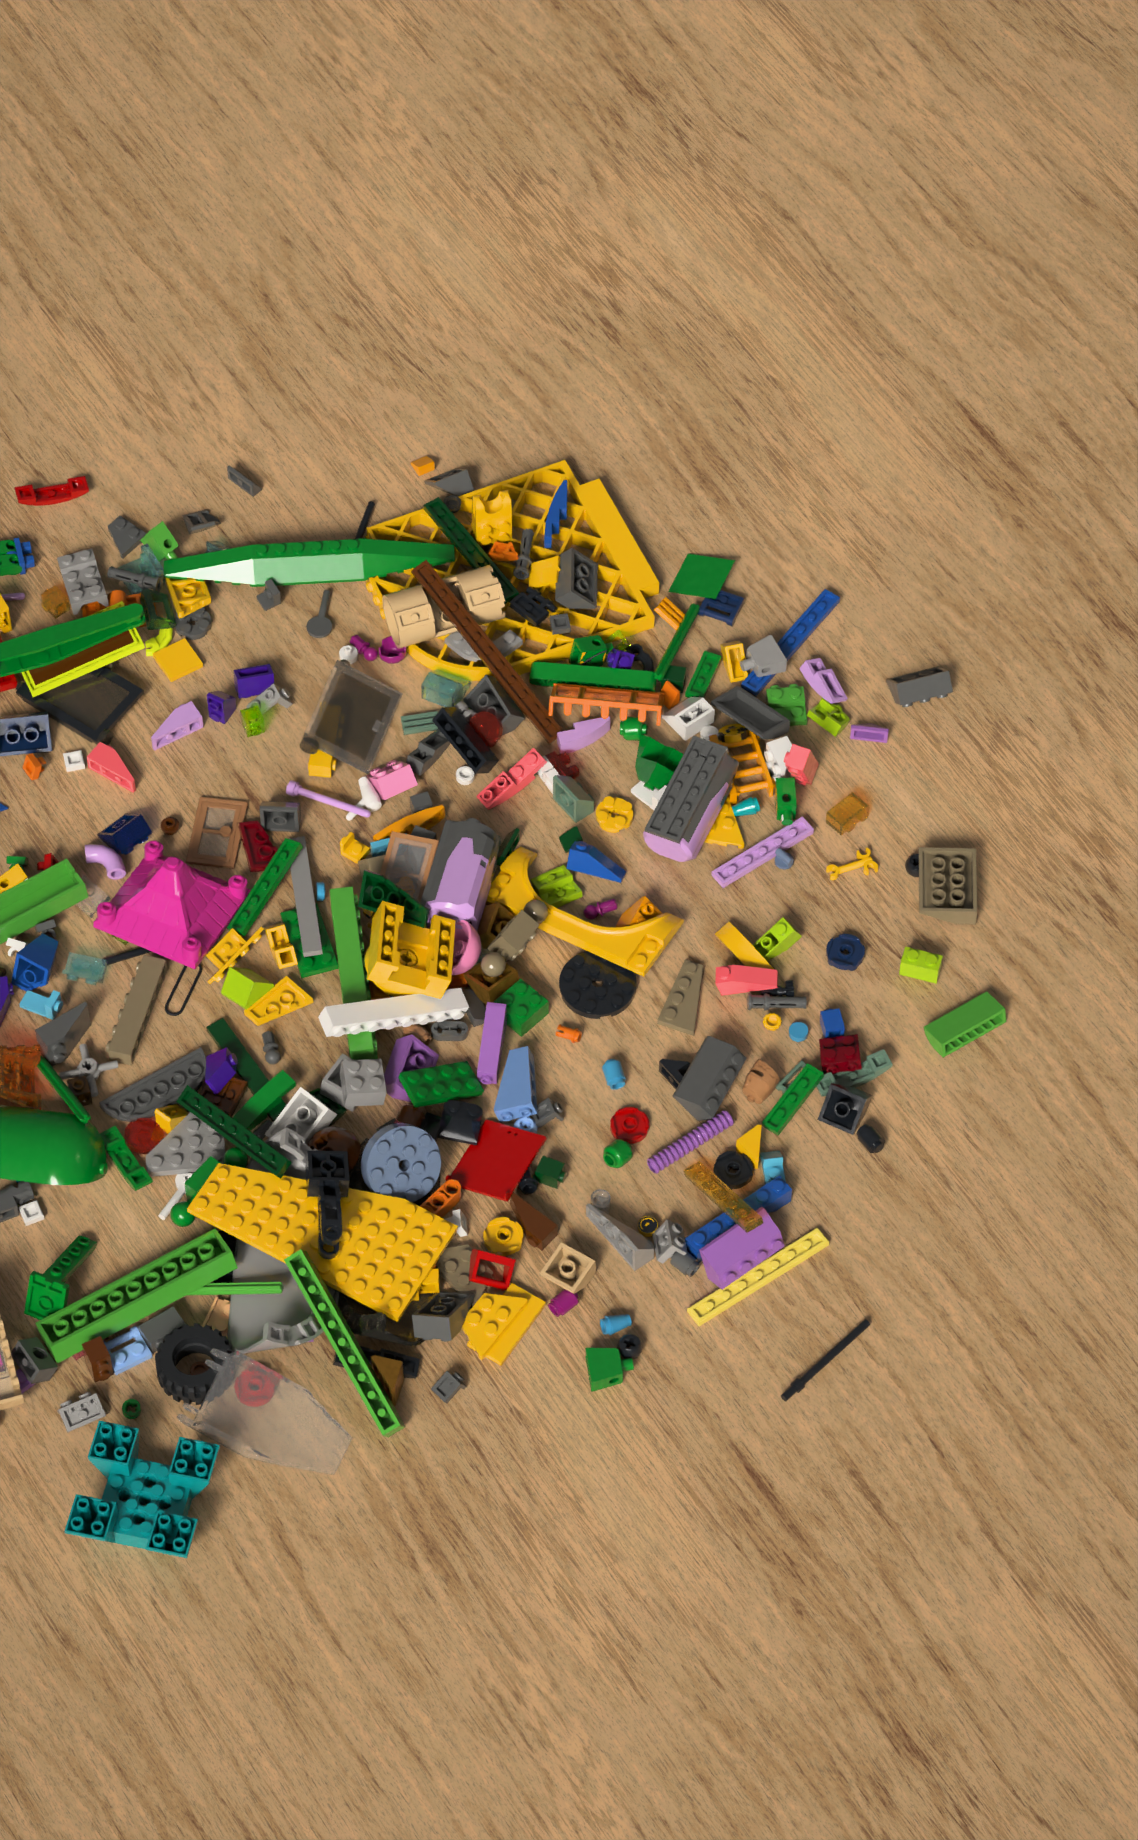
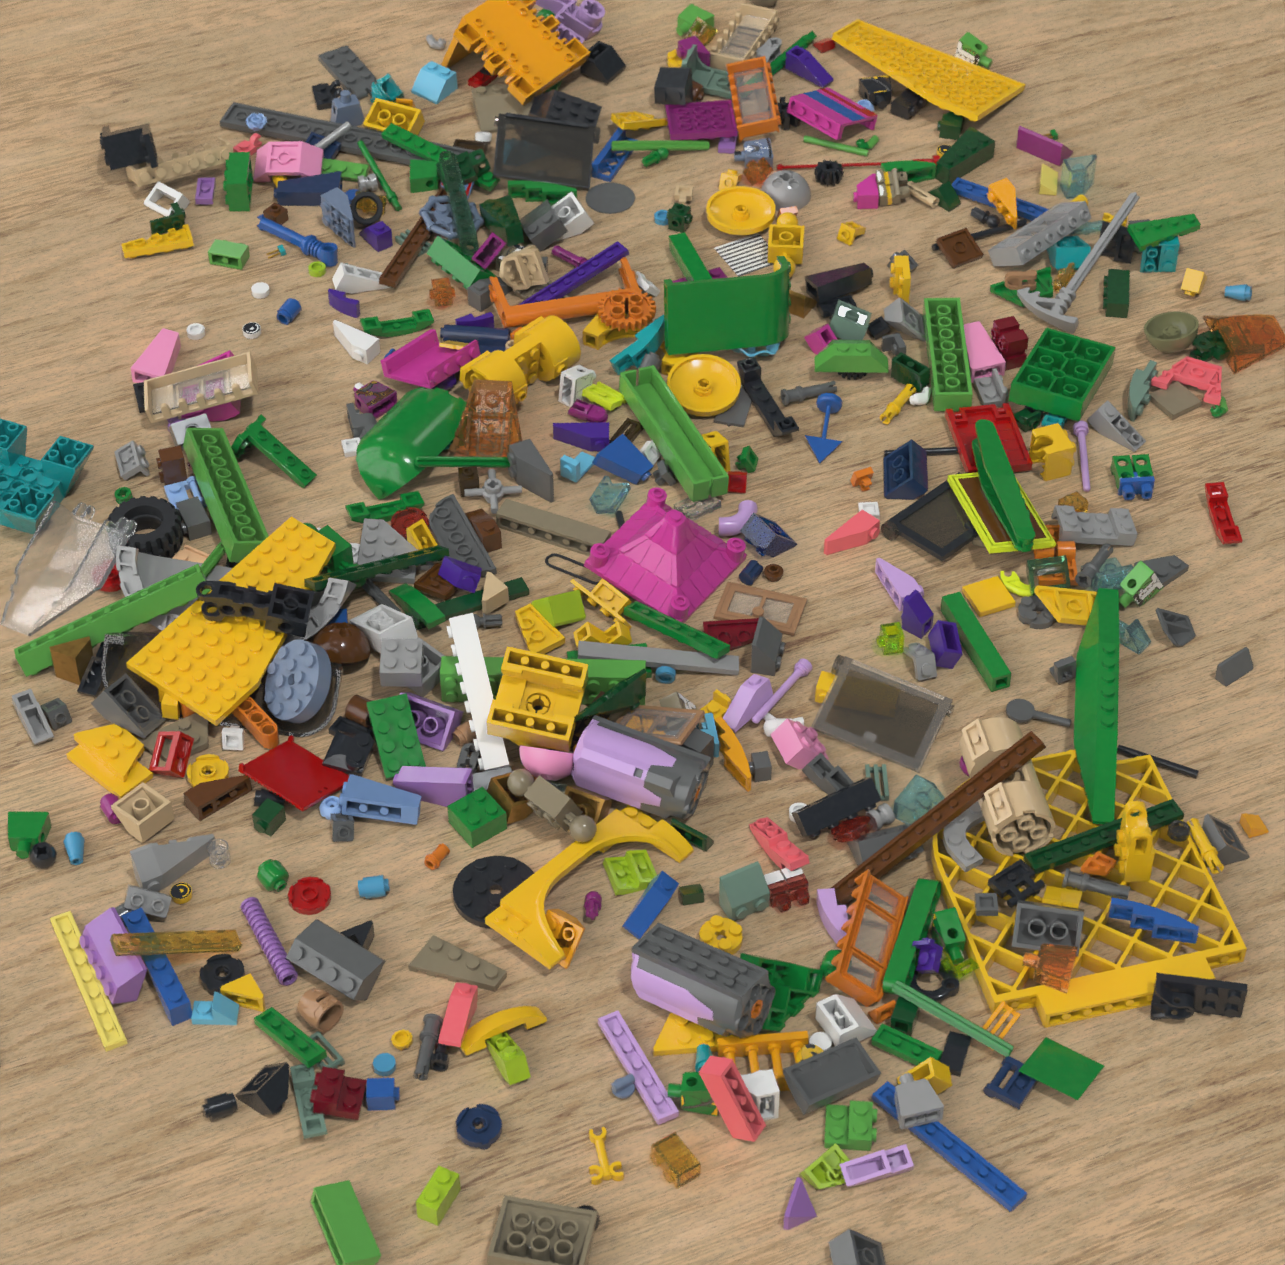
camera: 100 degrees right, 10 degrees down
none -> light grey slope [12,689,54,745]
none -> reddish brown slope [465,508,502,553]
none -> tan slope [482,572,509,614]
none -> lavender slope [723,674,773,733]
none -> dark blue piece [739,560,763,586]
none -> black tile [940,1031,972,1077]
none -> green brick [941,592,1012,692]
none -> clear orange torso [1022,943,1078,993]
none -> black plate [1150,973,1248,1021]
none -> yellow pin [1186,818,1224,874]

